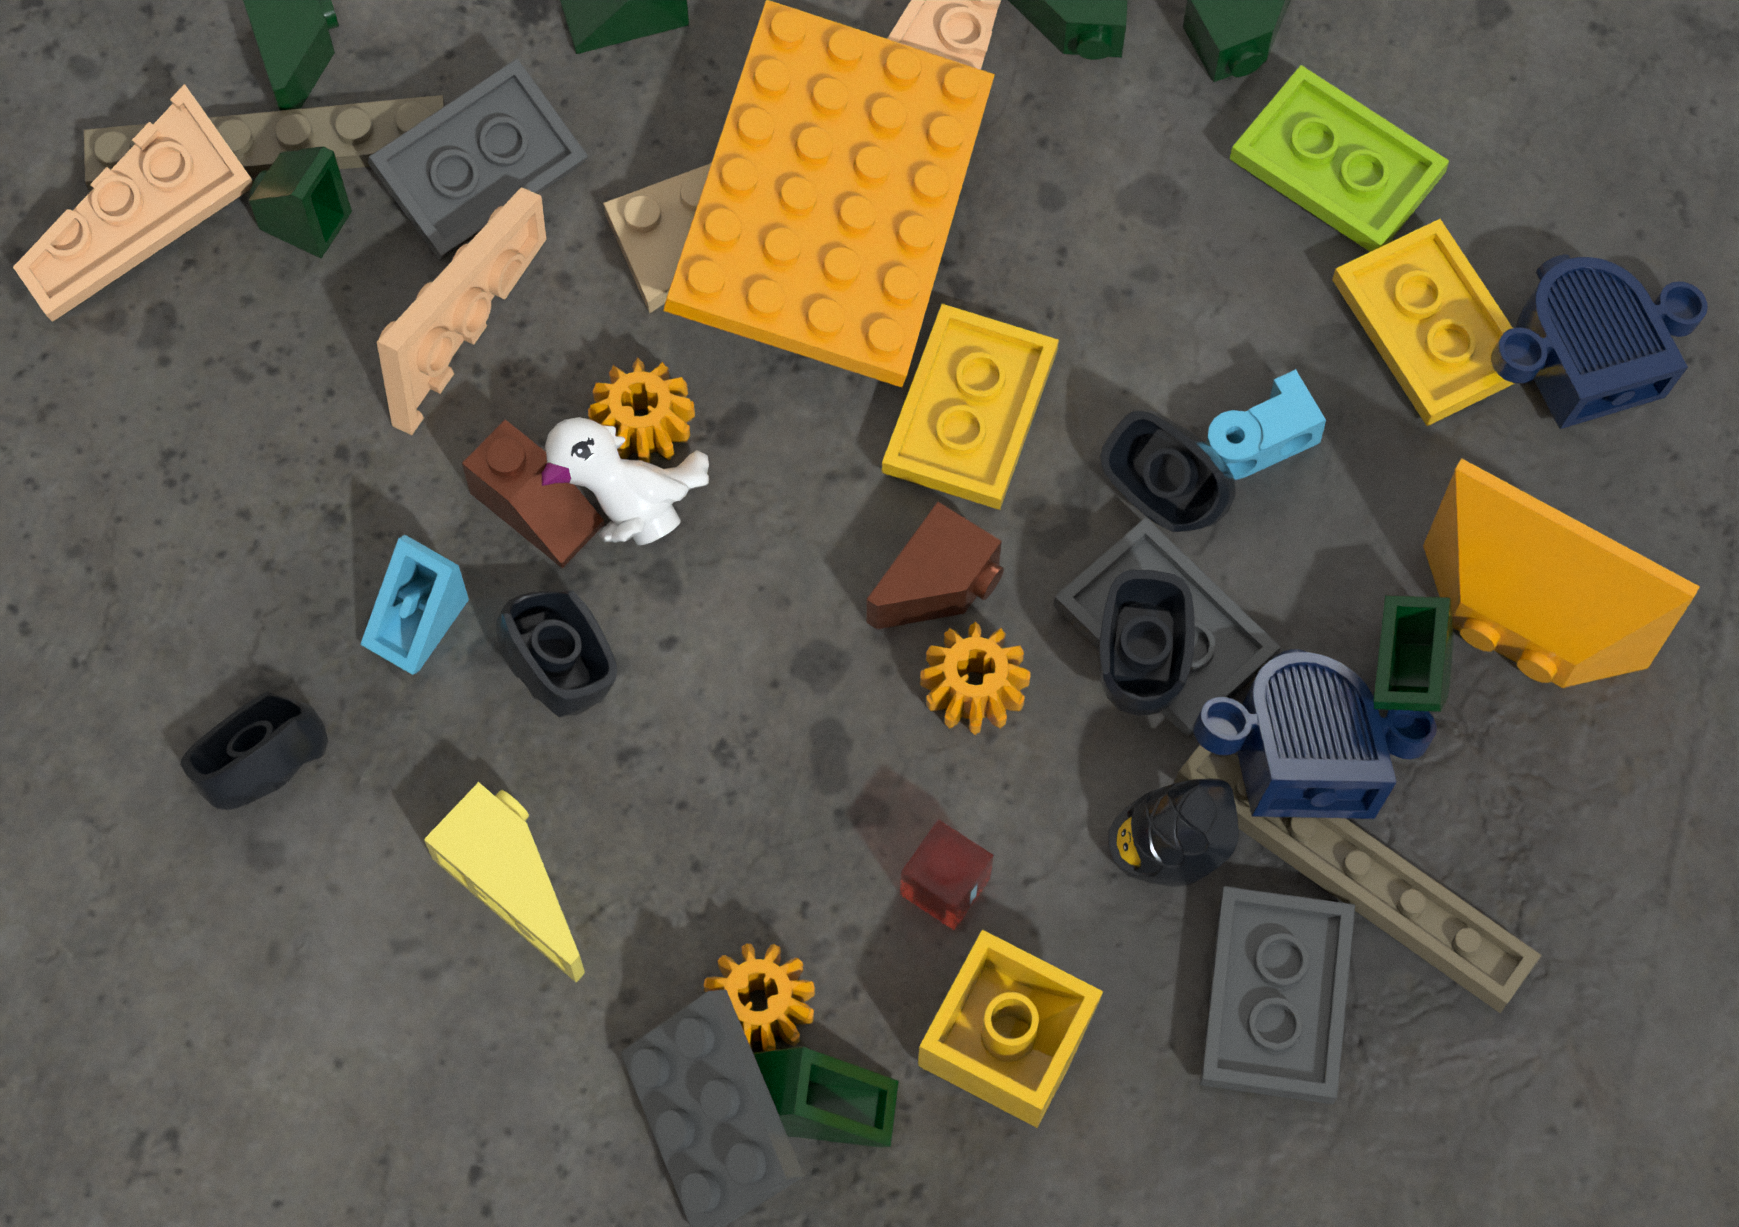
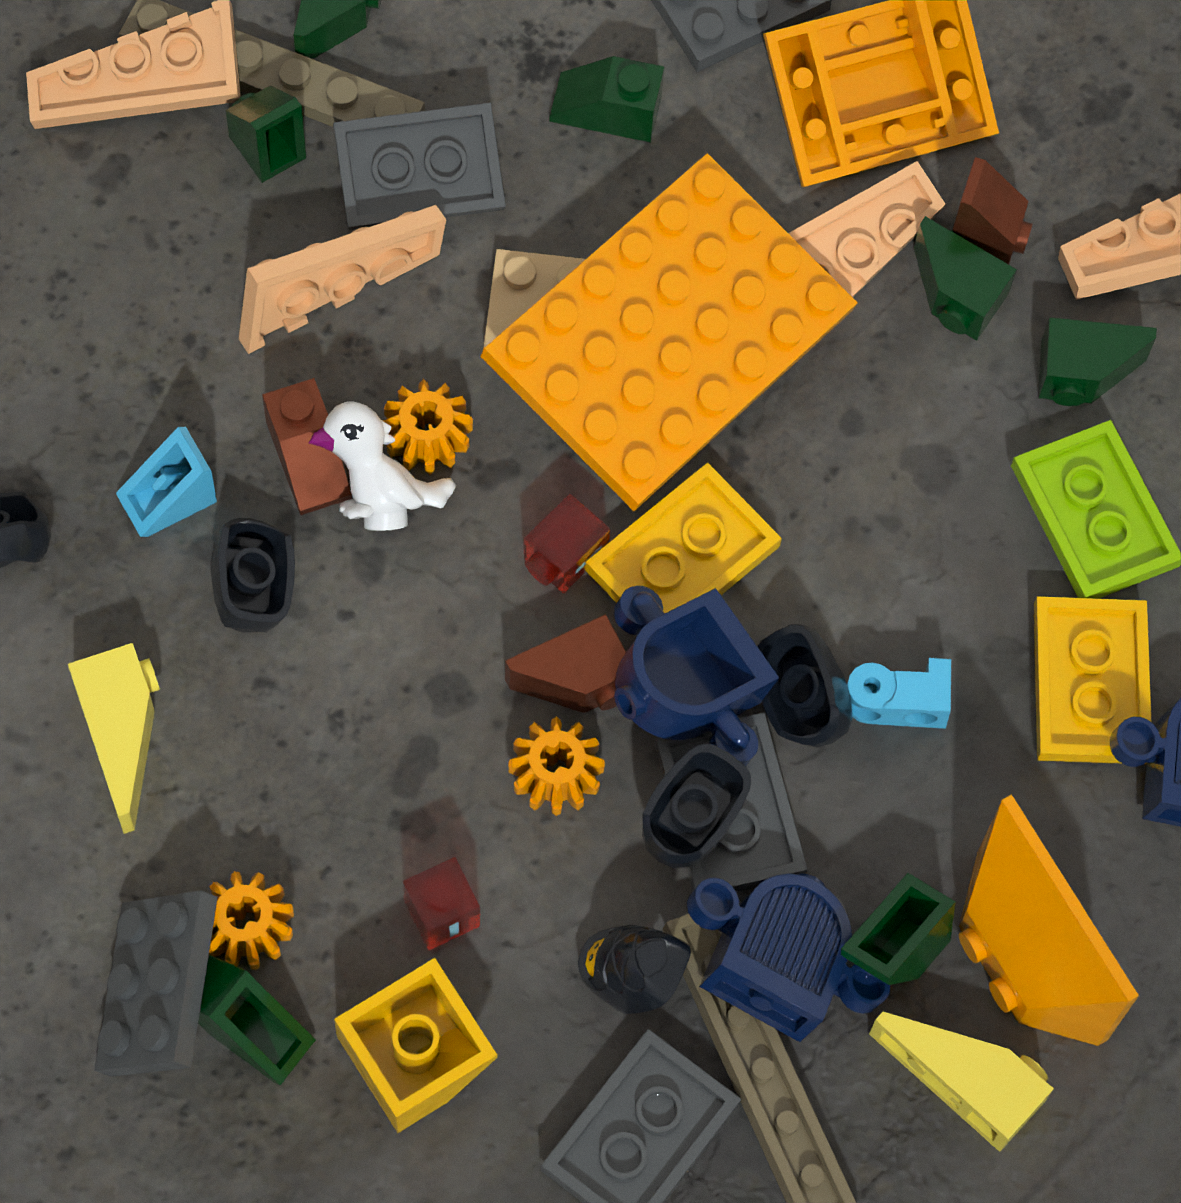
camera: 25 degrees right, 0 degrees up
none -> clear red brick [524,494,610,594]
none -> dark blue piece [614,586,779,766]
none -> light yellow slope [869,1012,1054,1152]

